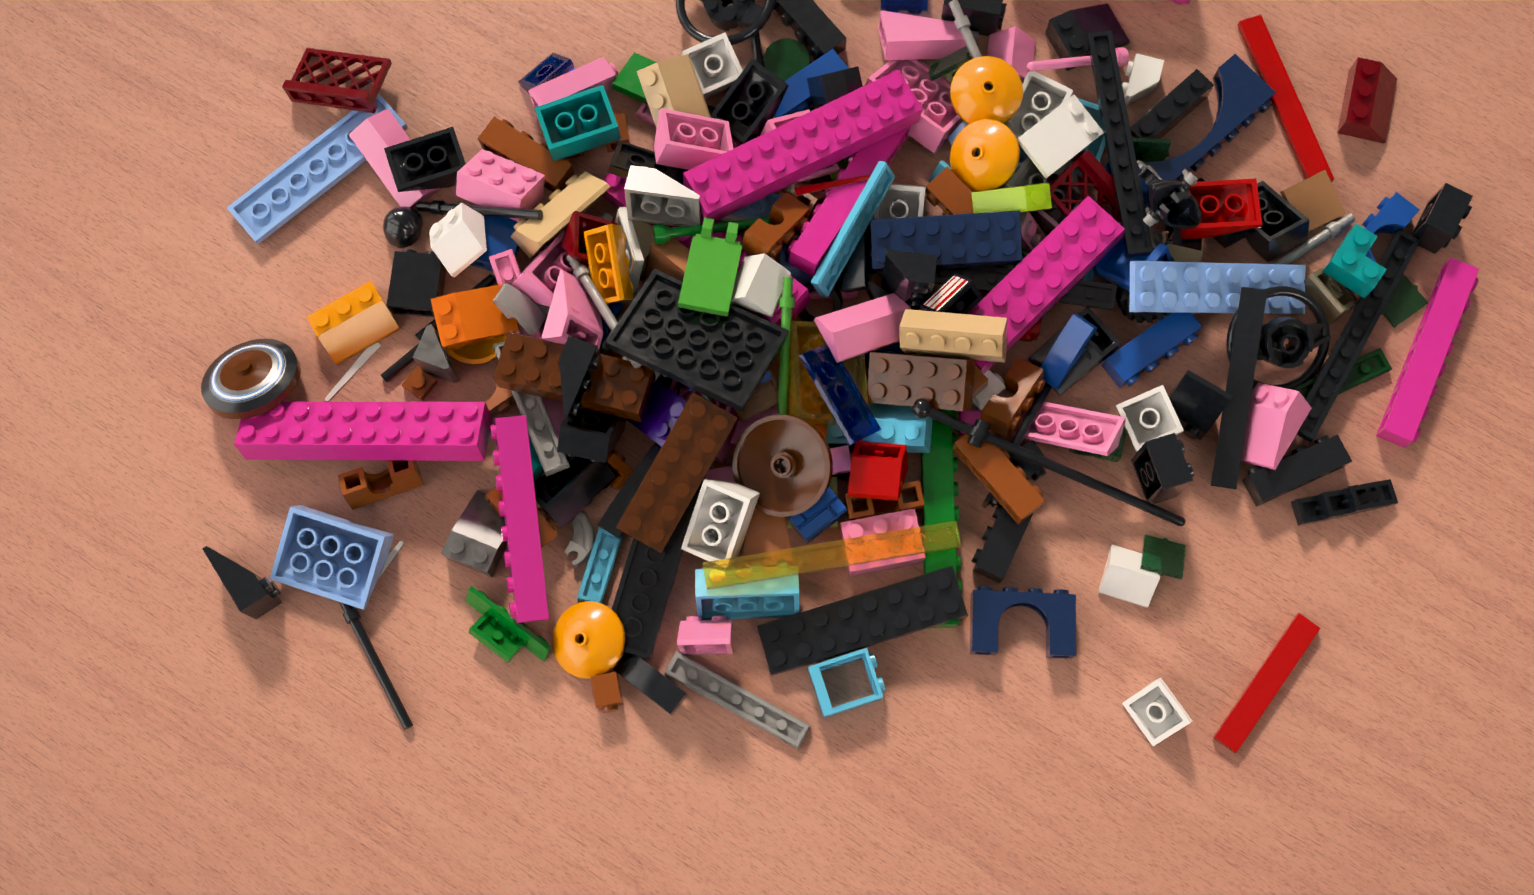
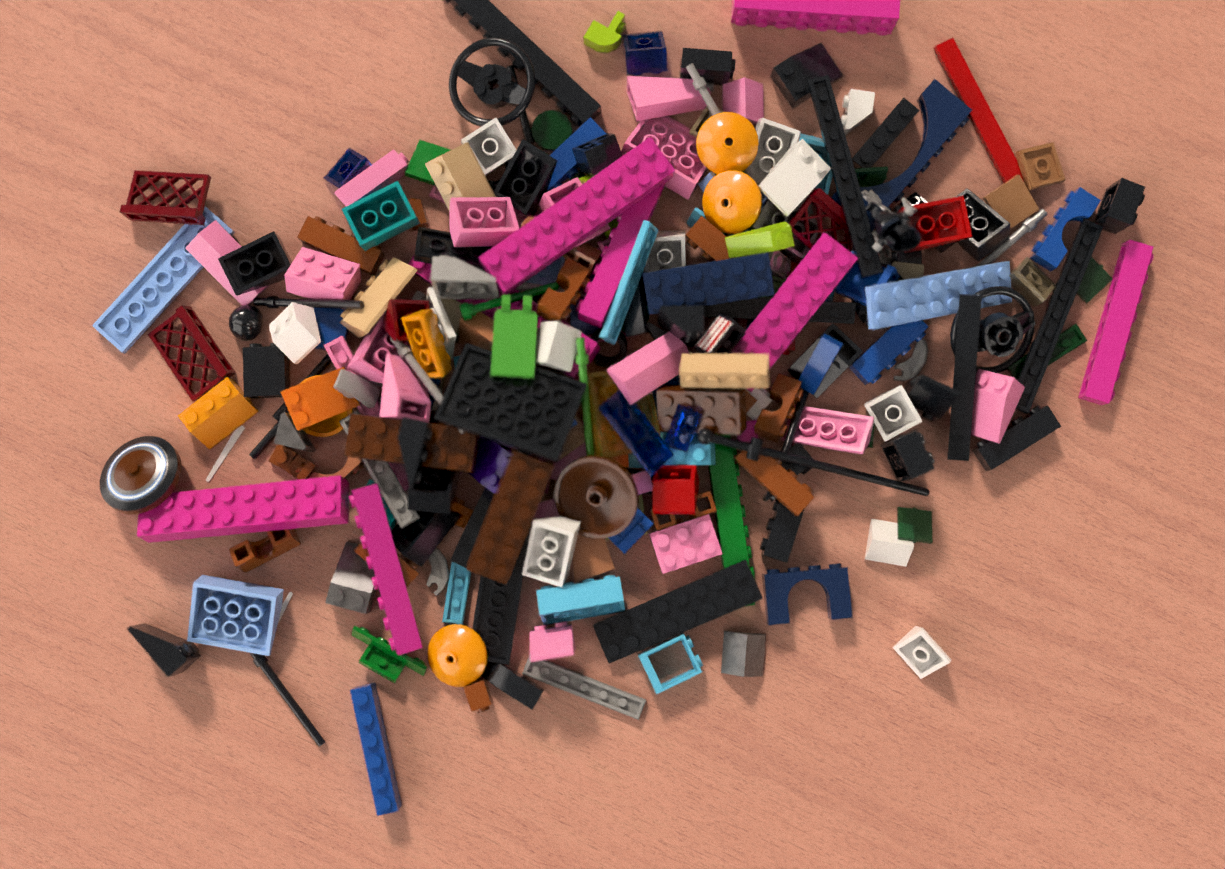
camera: 10 degrees left, 10 degrees up
clear yellow plate [702,521,961,590] -> none
red sticker [794,175,870,196] -> none
piece [928,46,971,81] -> none
bright pink piece [1027,47,1129,72] -> none
red tile [1213,613,1321,753] -> none
black slope [1291,479,1398,526] -> none
teal brick [1322,223,1387,298] -> none
dark red slope [1337,57,1397,144] -> none
none -> dark red fence [148,305,236,401]
none -> dark orange bracket [286,455,316,480]
none -> blue brick [350,683,402,816]
none -> clear blue slope [665,404,701,452]
none -> flat silver slope [721,631,766,677]
none -> light grey piece [894,339,929,381]
none -> medium nougat tile [1015,142,1066,191]

